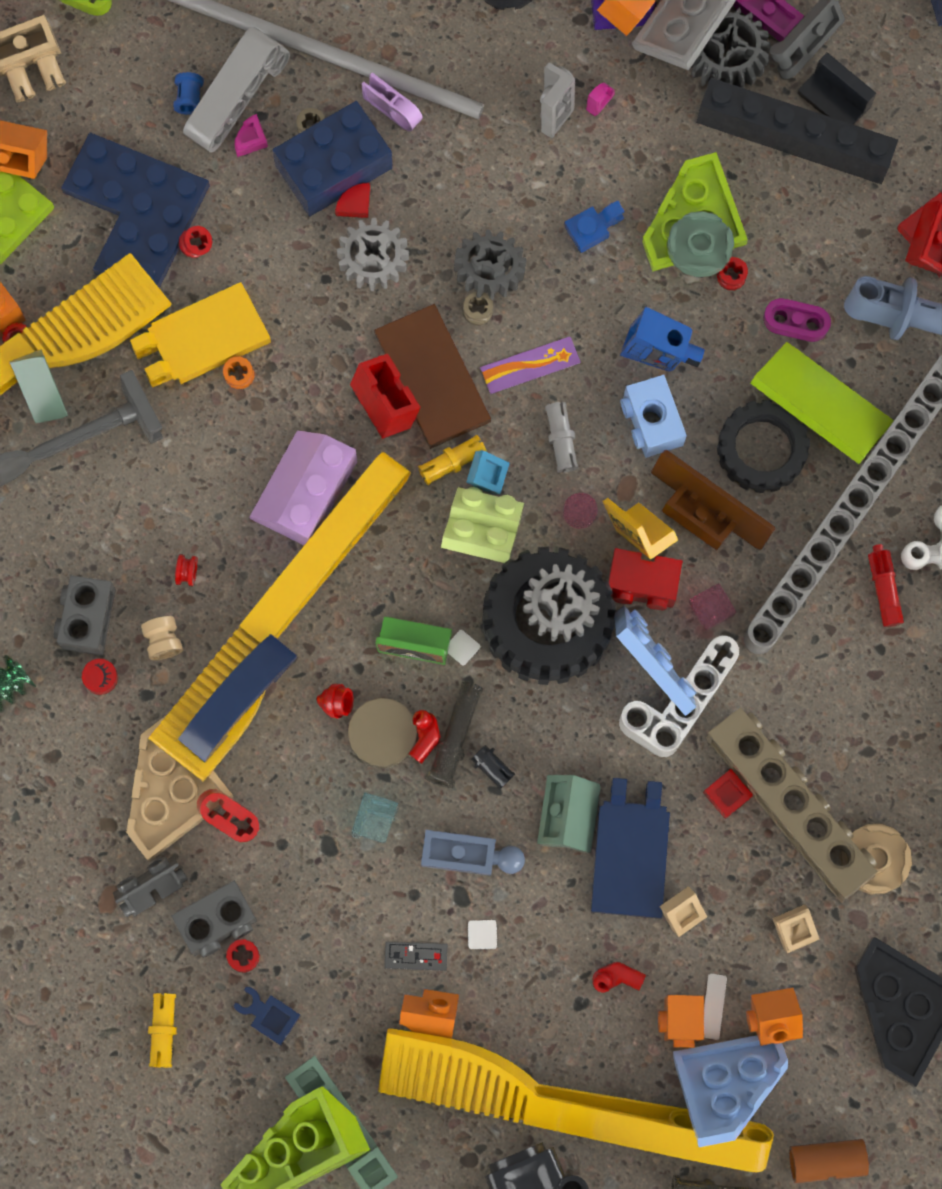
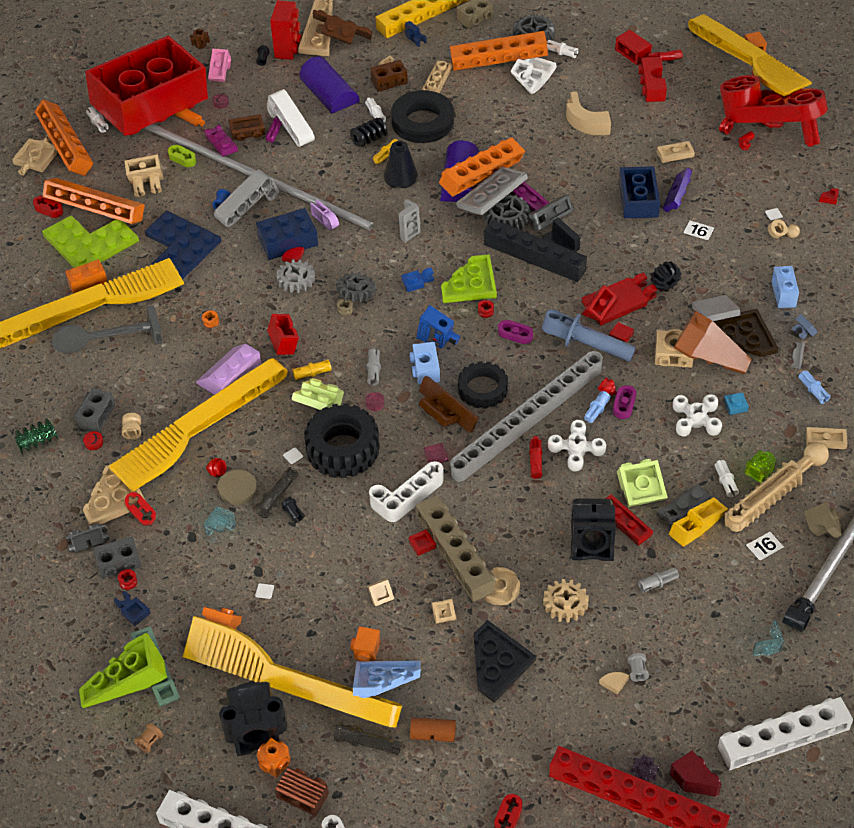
camera: 15 degrees right, 25 degrees down
slope [10,349,68,423] -> none
yellow tile [130,282,271,388] -> none
yellow pin [148,993,177,1068] -> none
red bush [175,554,198,587] -> none
dark blue slope [178,634,298,762] -> none
red bush [179,226,213,258] -> none
dark pink tile [235,114,268,157] -> none
reddish brown tile [374,303,491,449] -> none
bright green panel [375,616,452,665] -> none
dark grey sticker [384,942,448,971] -> none
red arm [408,710,440,764] -> none
sand blue plate [421,830,525,876] -> none
dark azure plate [466,450,510,495] -> none
medium lavender sticker [480,336,581,394] -> none
light grey gear [523,564,600,642] -> none
sand green panel [537,775,600,852] -> none
dark pink tile [586,82,615,116] -> none
dark blue tile [591,778,670,919] -> none
red arm [592,962,646,993] -> none
yellow panel [602,498,678,560] -> none
red brick [608,548,683,611] -> none
light blue plate [614,605,696,716] -> none
sand green tile [667,211,734,277] -> none
white sticker [704,974,727,1040] -> none
orange brick [746,988,803,1046] -> none
lime tile [750,342,894,464] -> none

